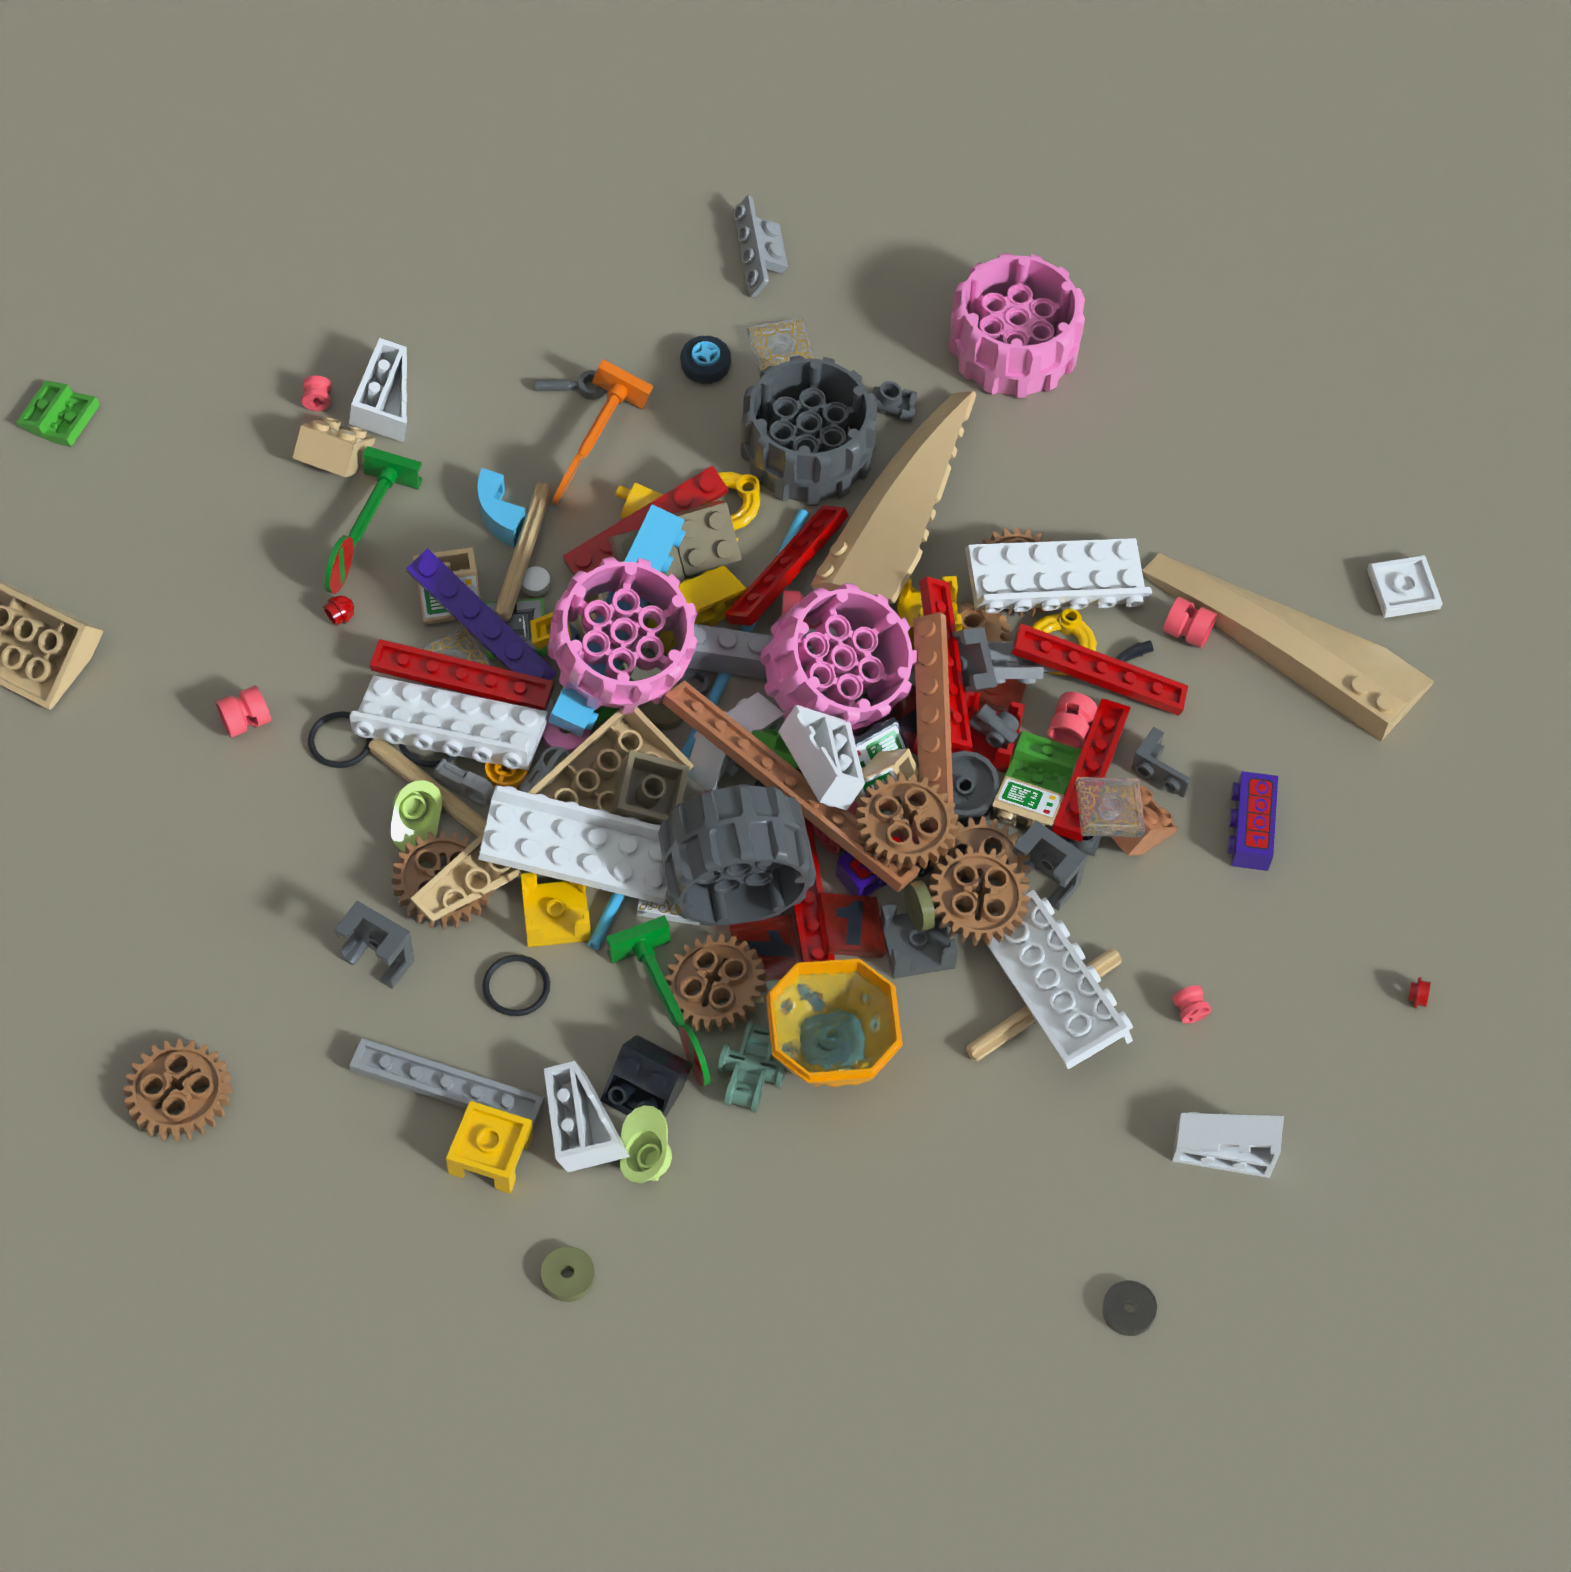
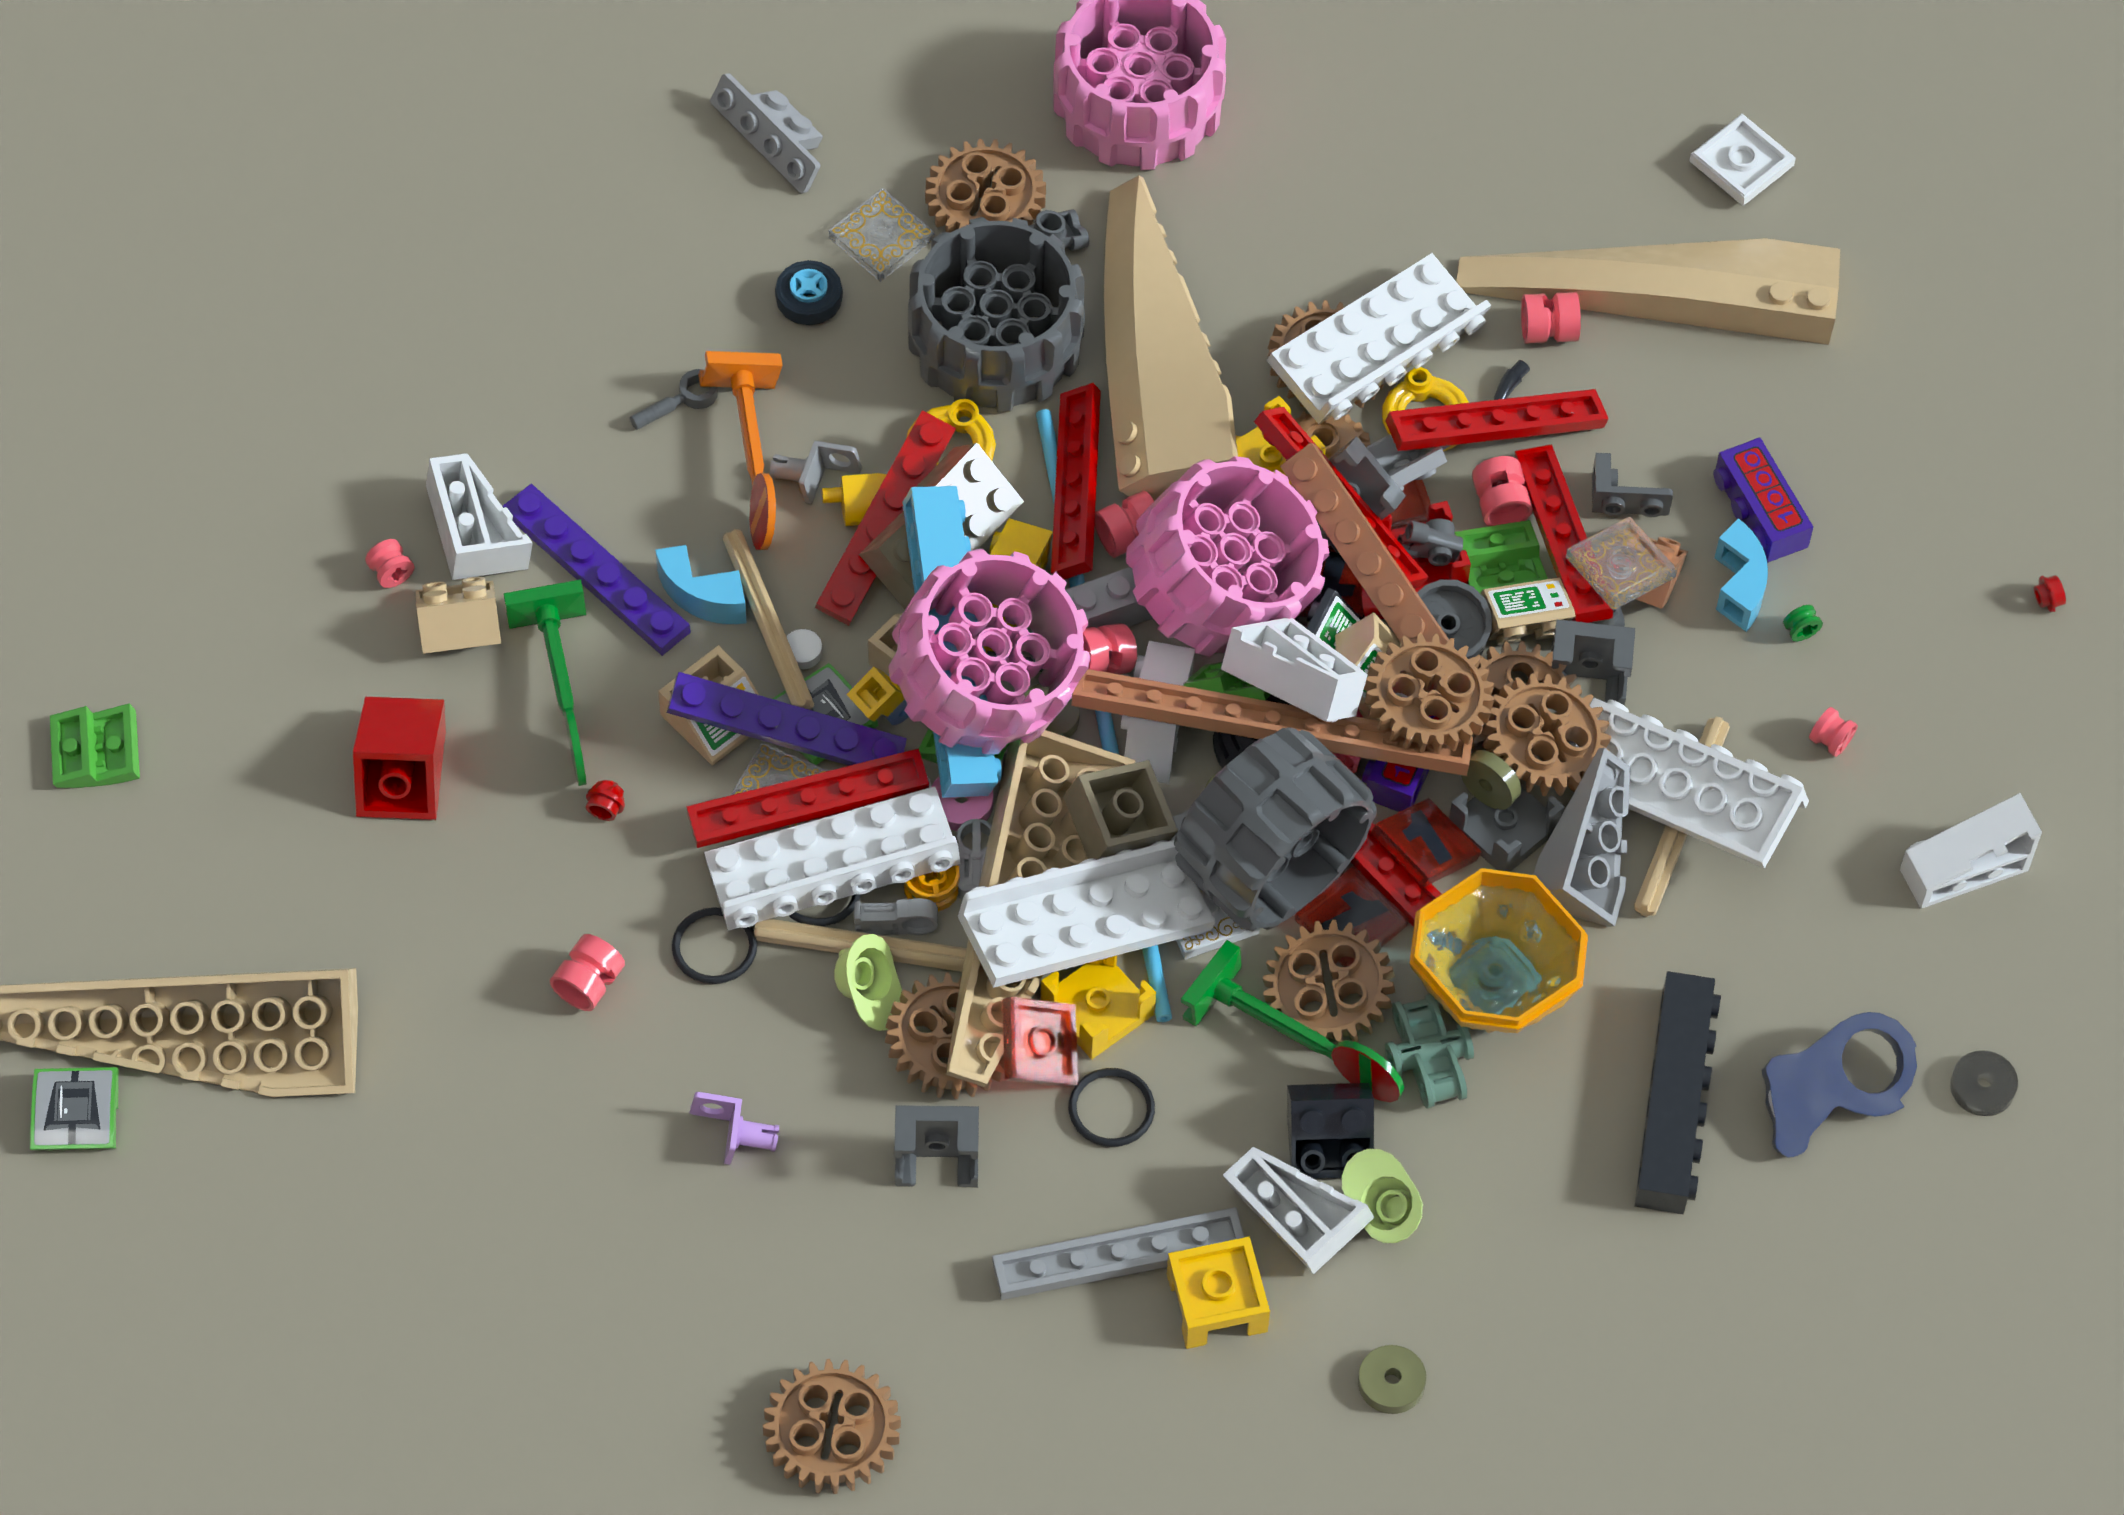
camera: 30 degrees left, 0 degrees up
none -> red slope [353,696,446,820]
none -> dark purple plate [503,483,691,656]
none -> lavender bracket [689,1092,779,1165]
none -> light grey bracket [770,441,862,504]
none -> medium nougat gear [925,139,1046,233]
none -> clear red tile [1002,997,1078,1087]
none -> coral wheel [1083,623,1137,675]
none -> light grey wedge [1533,748,1630,927]
none -> black brick [1634,971,1721,1215]
none -> medium azure brick [1714,518,1768,632]
none -> dark blue animal [1761,1012,1917,1158]
none -> green bush [1783,605,1823,642]

